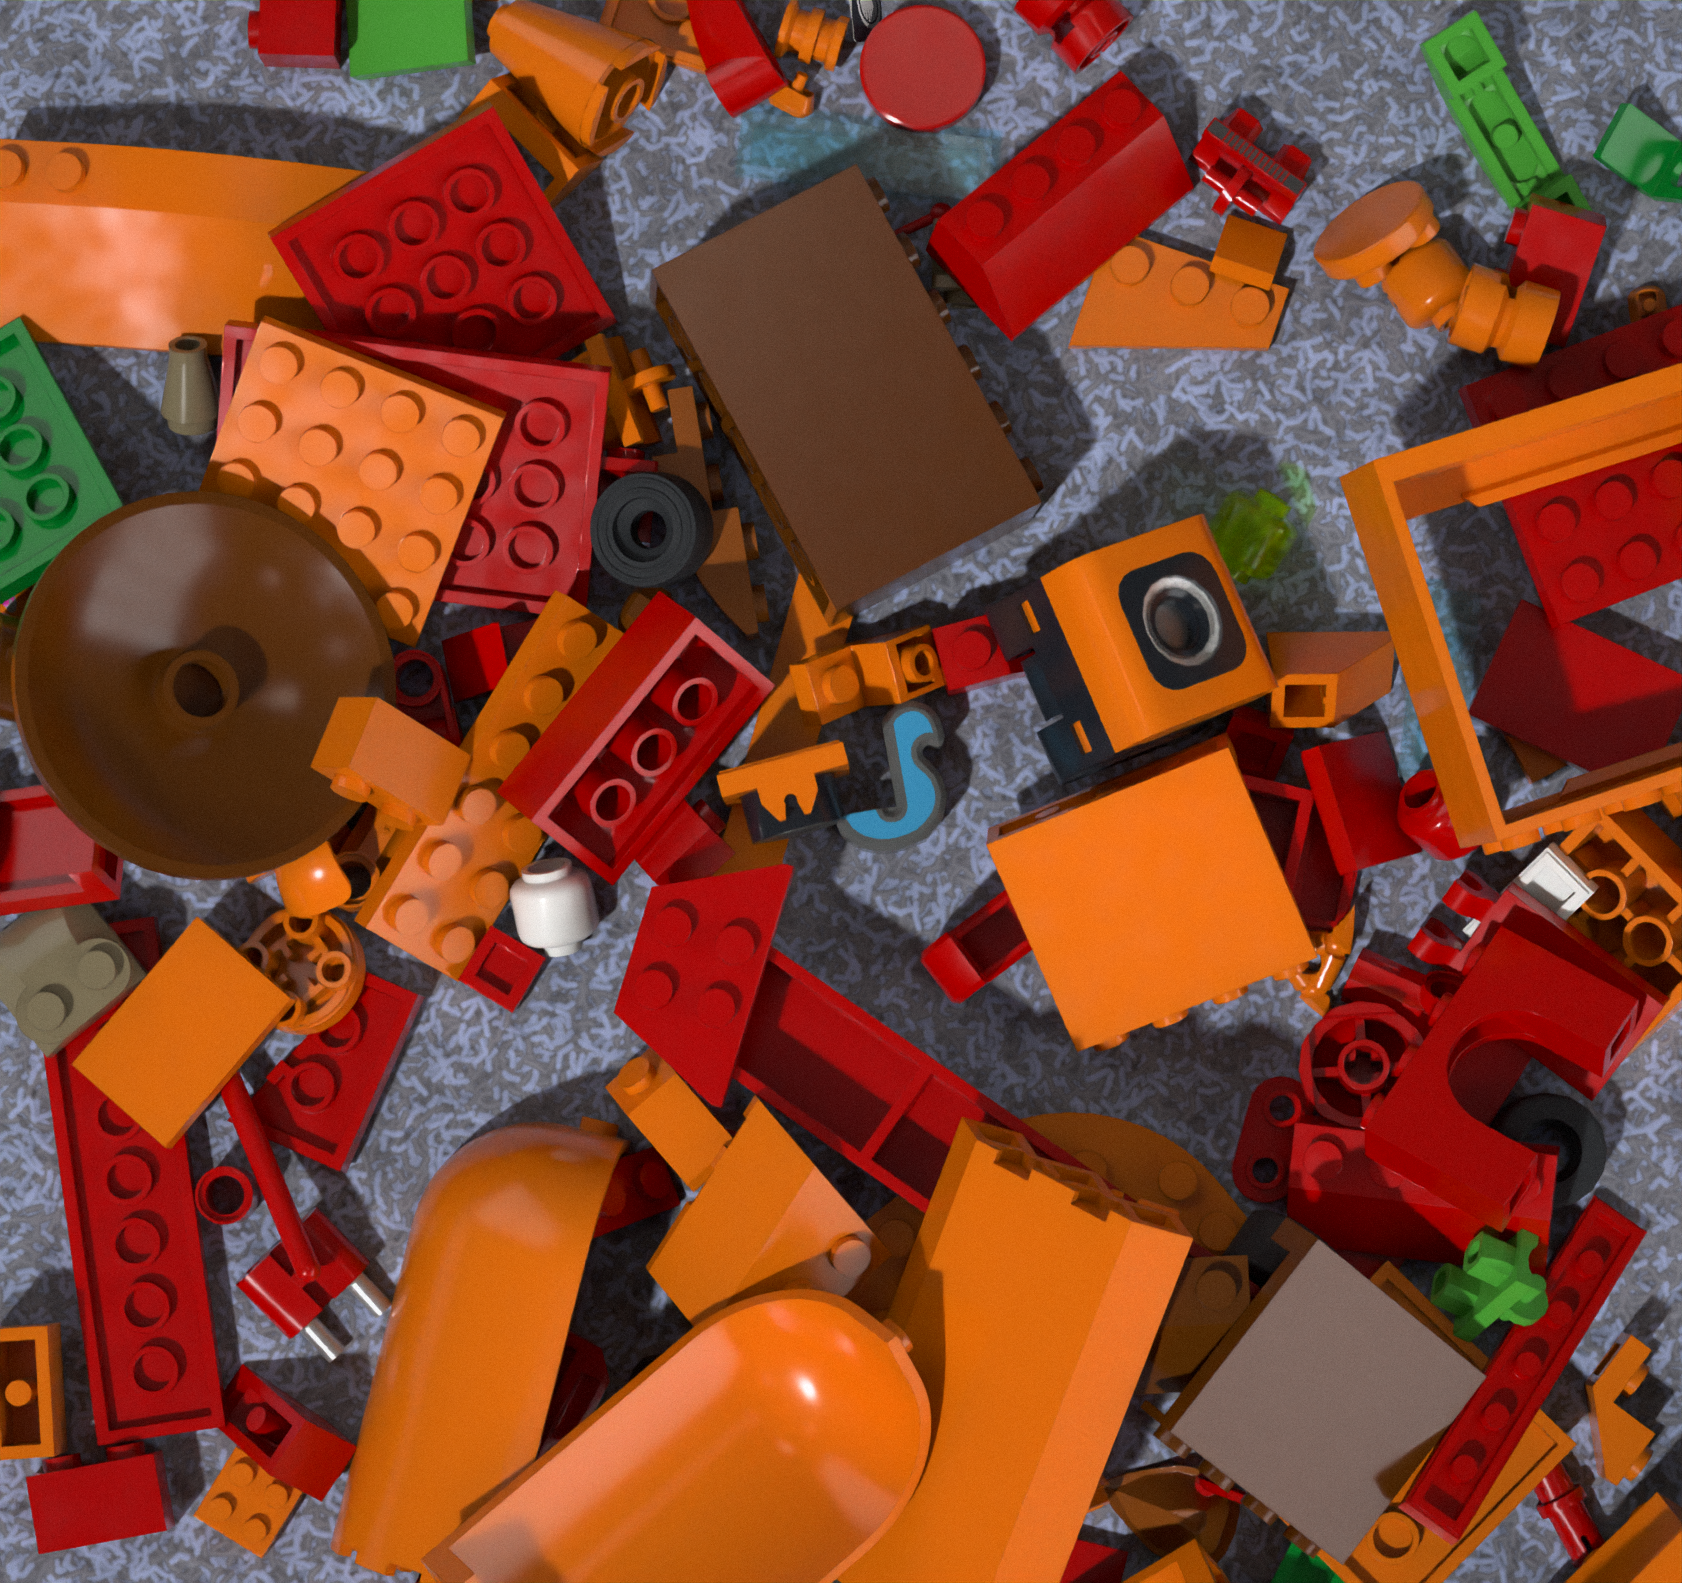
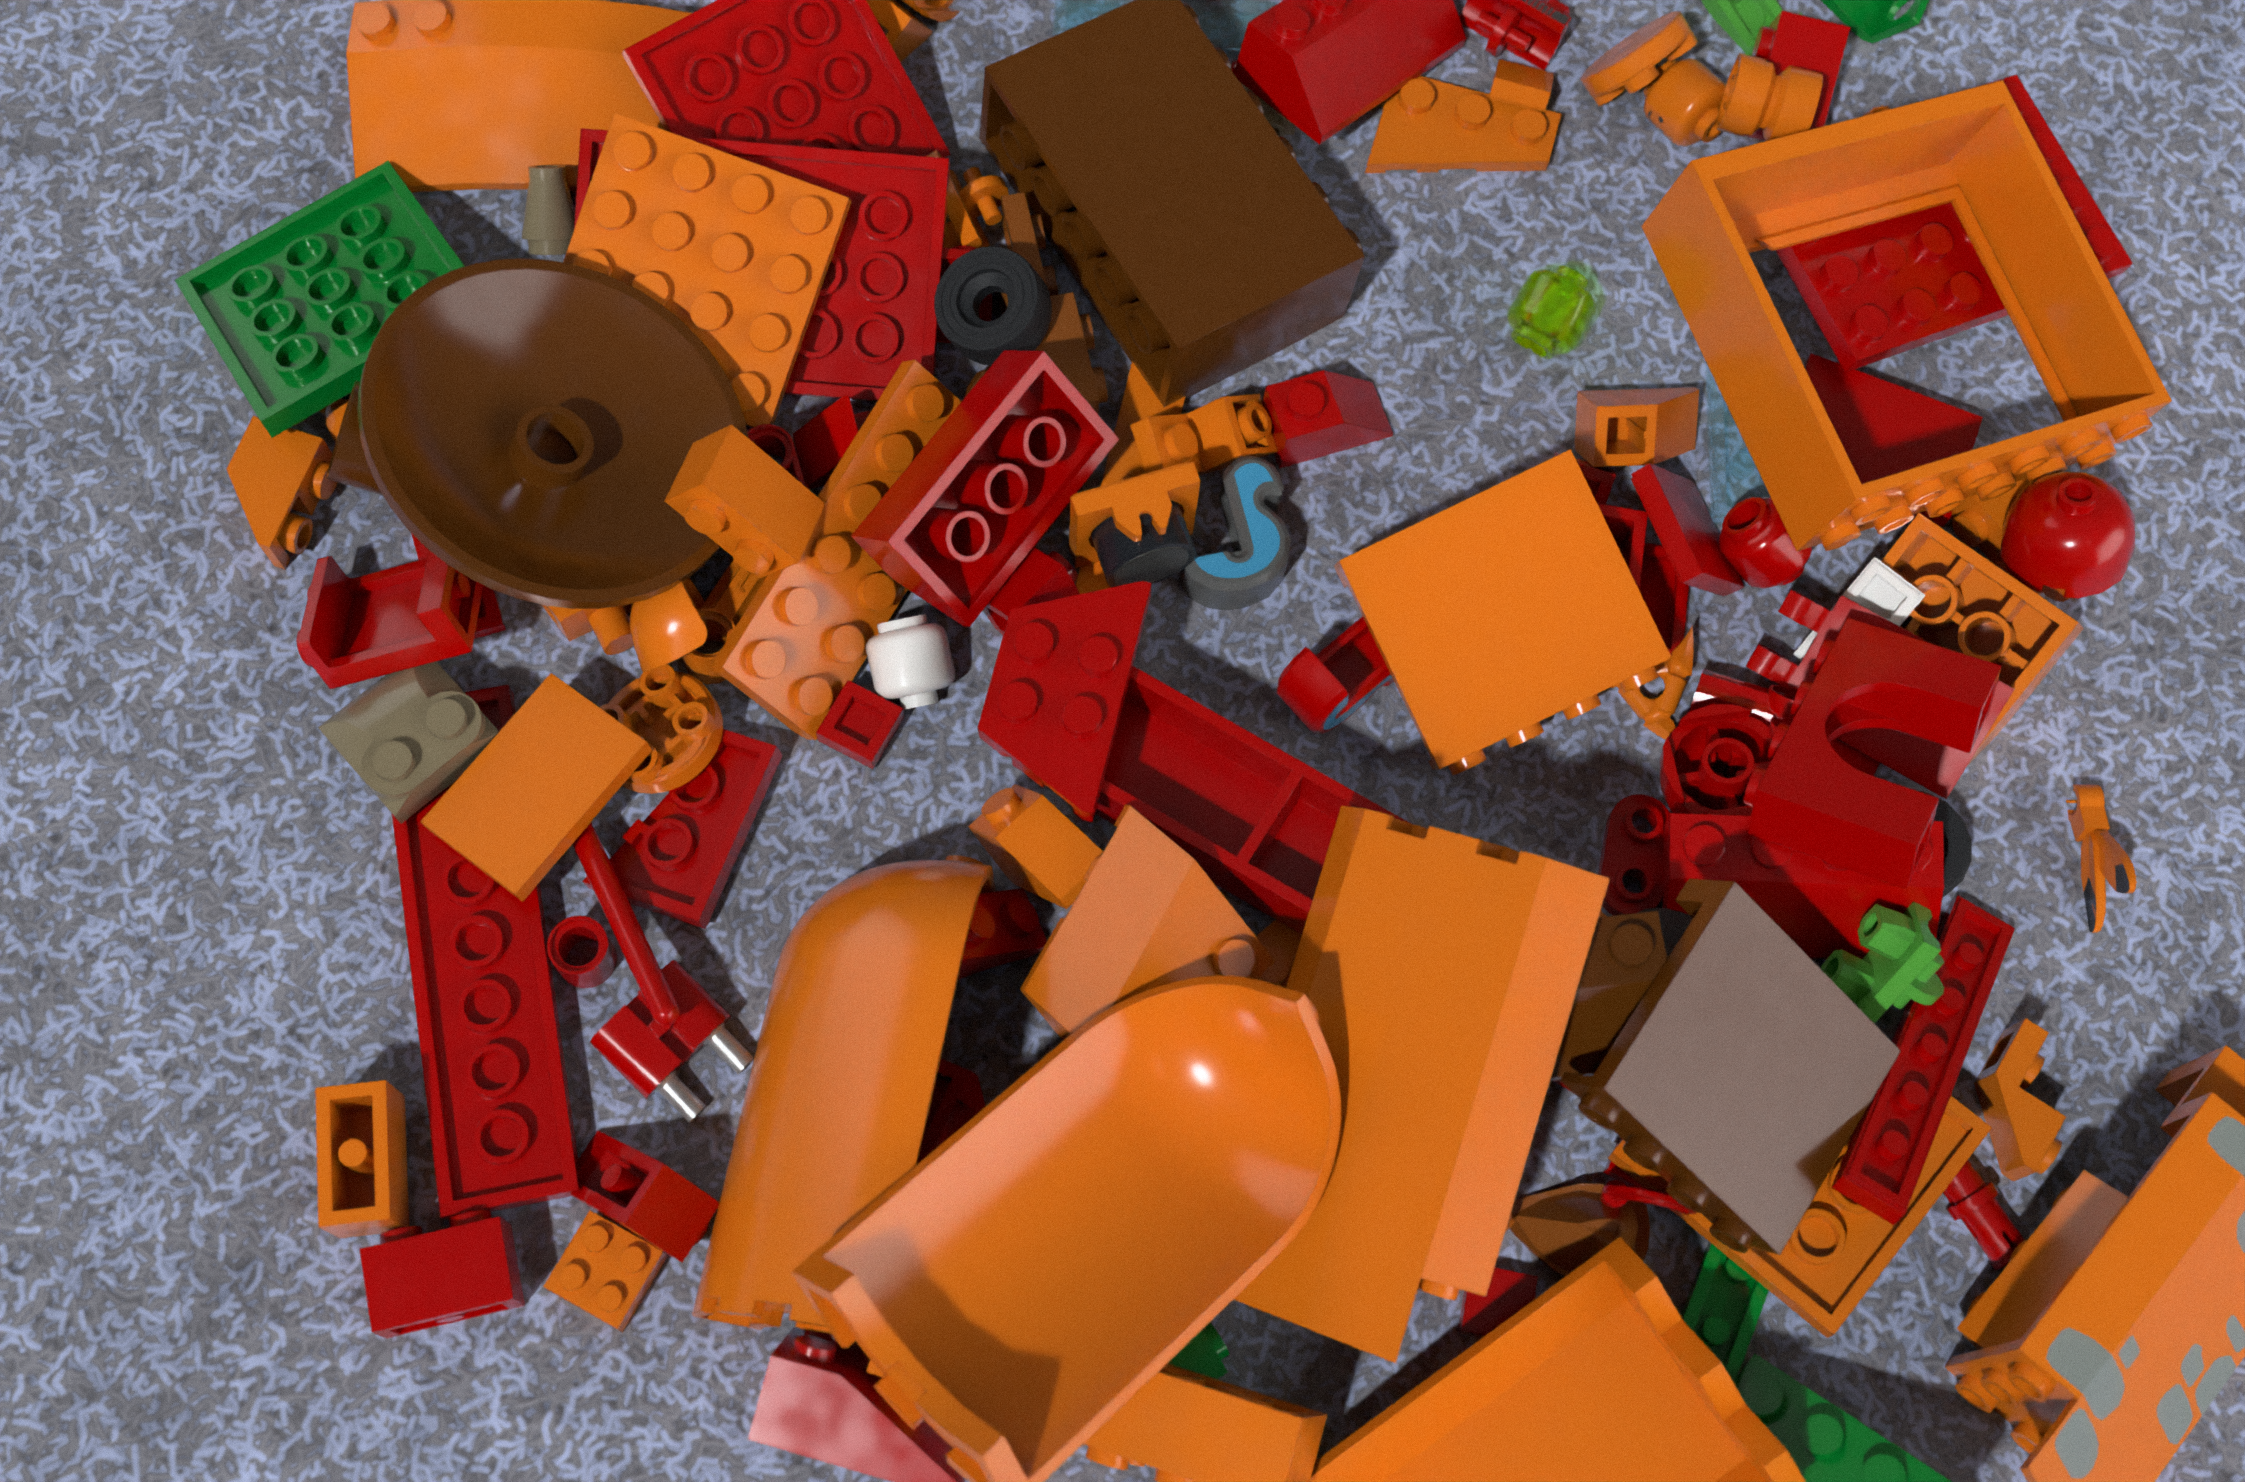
camera: 15 degrees left, 15 degrees down
piece [983,514,1279,787] -> none

